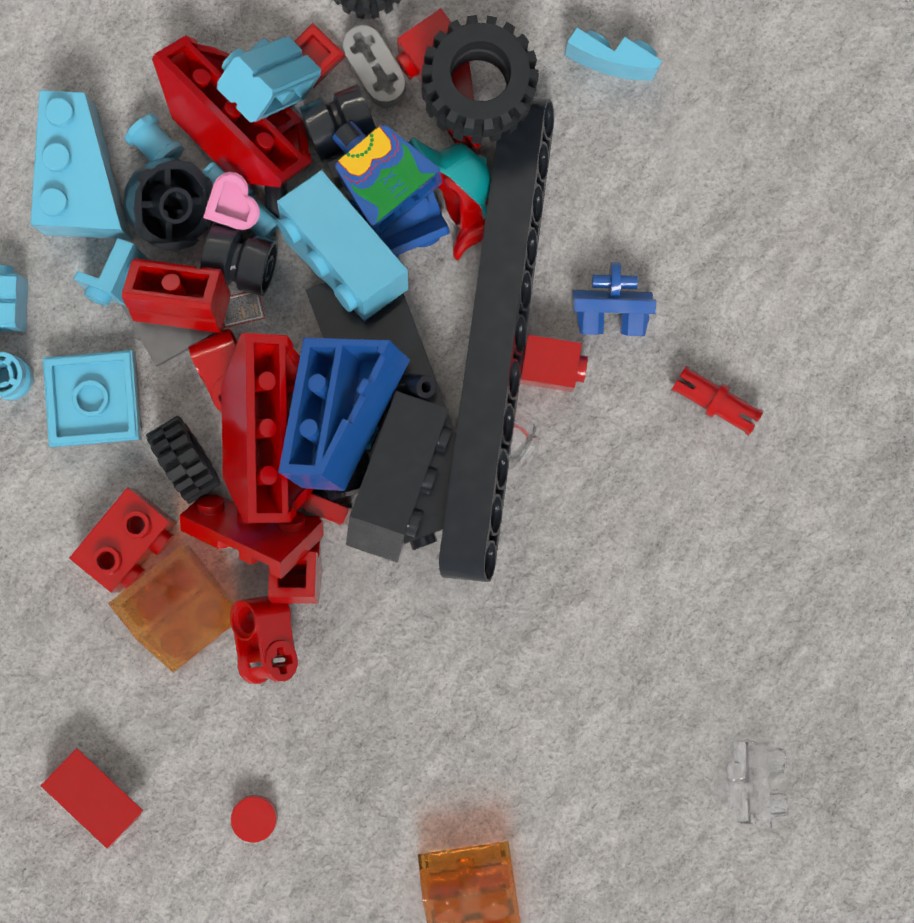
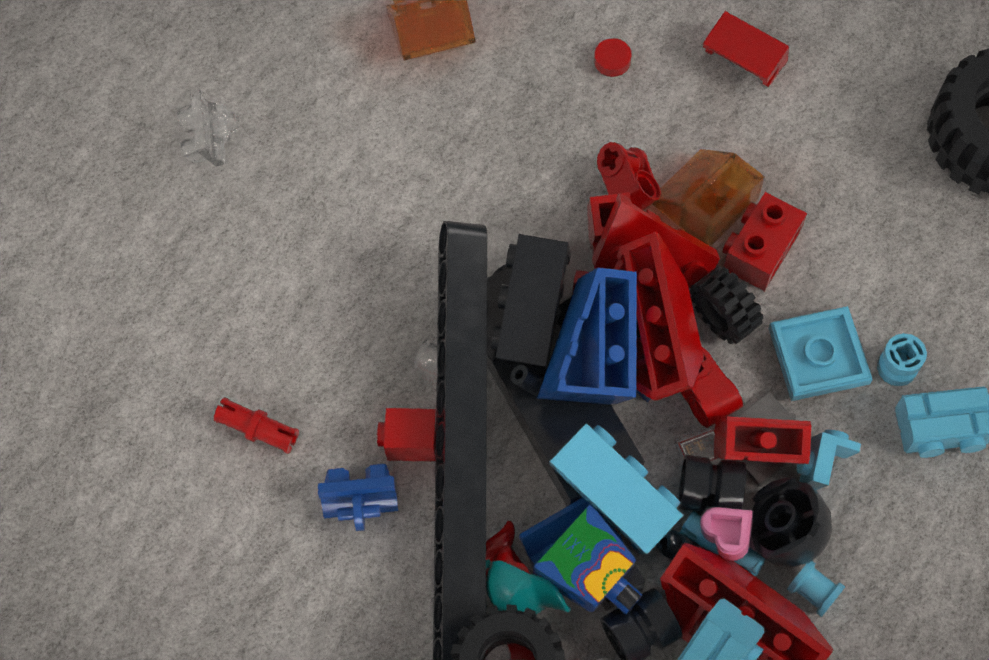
camera: 175 degrees right, 20 degrees down
medium azure wedge [30,90,132,240] -> none

